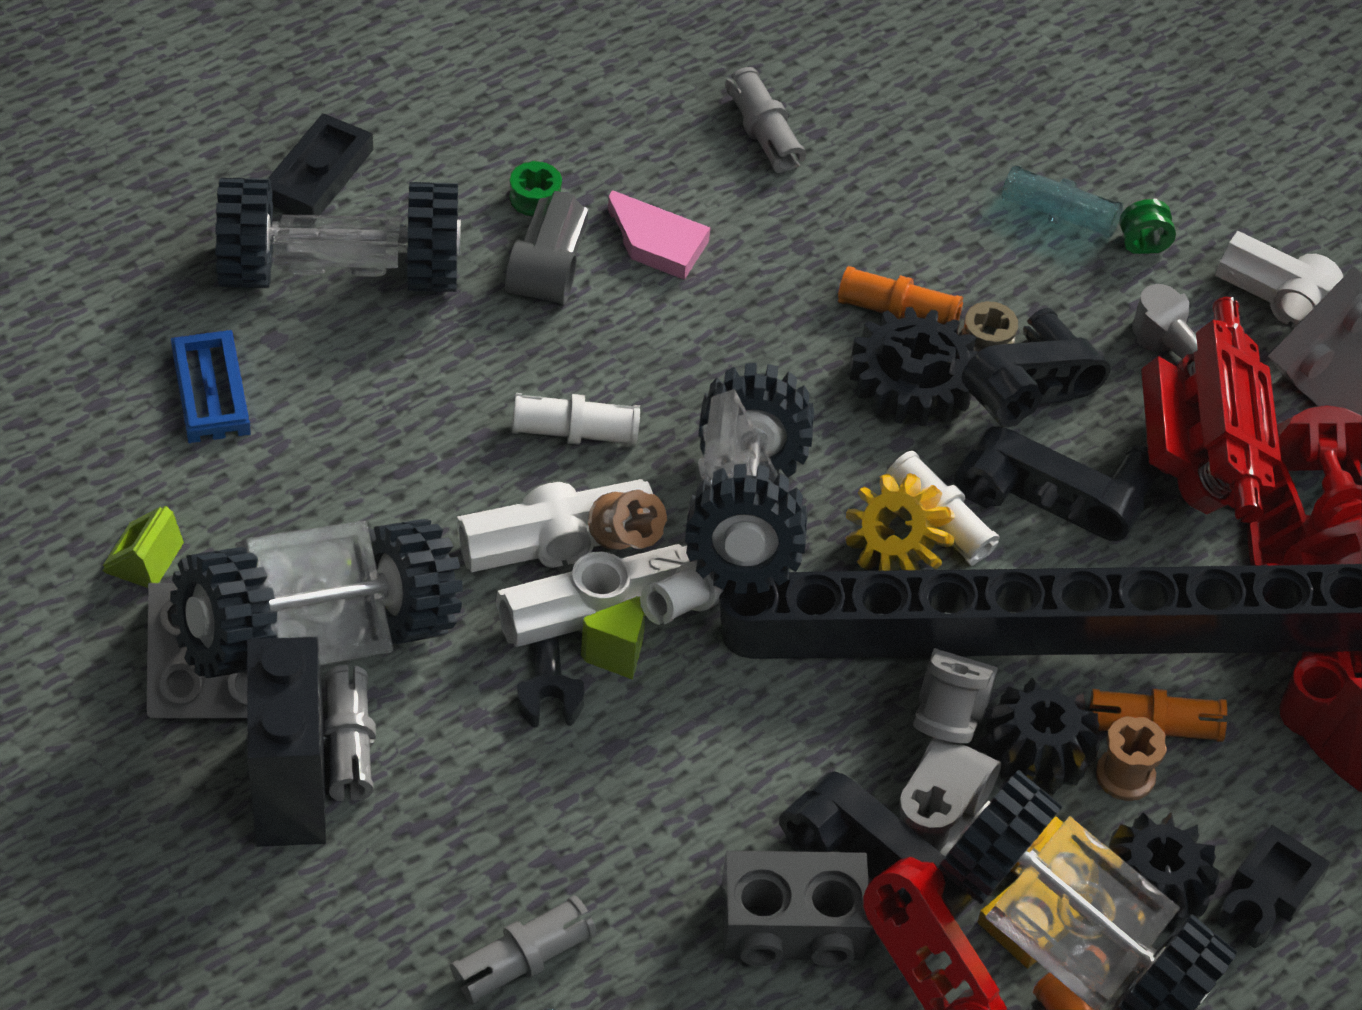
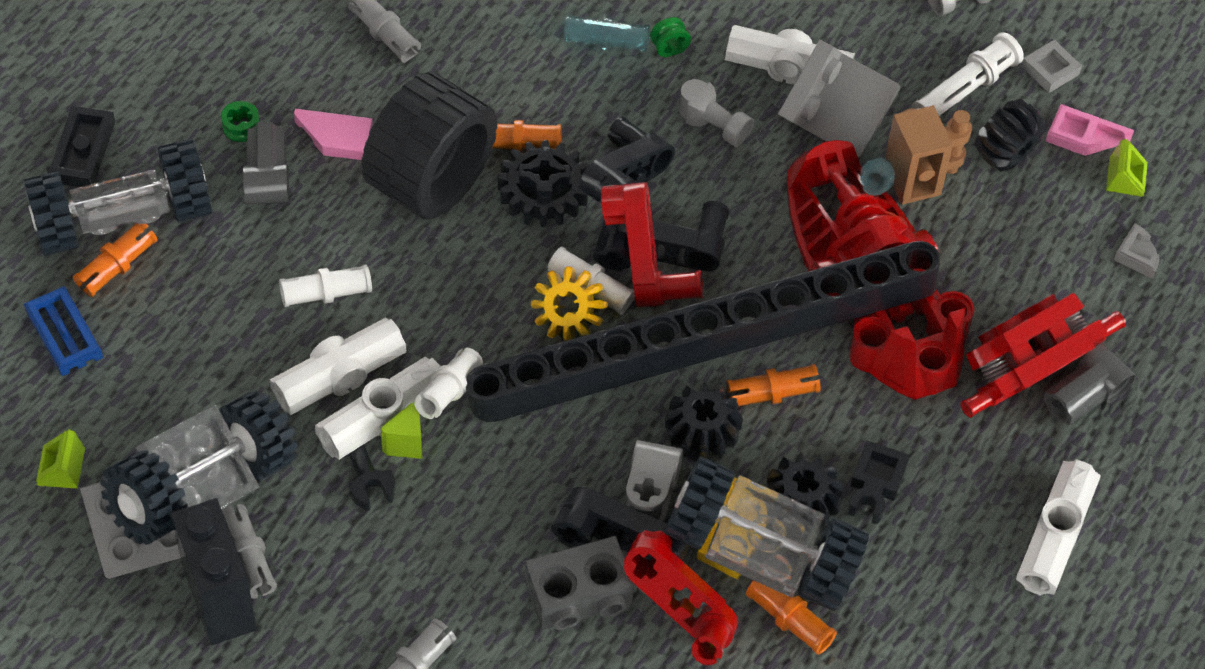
camera: 15 degrees left, 5 degrees up
medium nougat bush [588,489,667,550] -> none
black plate [685,363,814,594] -> none
light grey piece [913,648,998,743] -> none
dark tan bush [962,301,1018,352] -> none
medium nougat bush [1096,716,1167,801] -> none
red piece [1141,297,1281,523] -> none
none -> orange pin [73,220,158,297]
none -> black tyre [361,72,497,220]
none -> red beam [601,182,704,307]

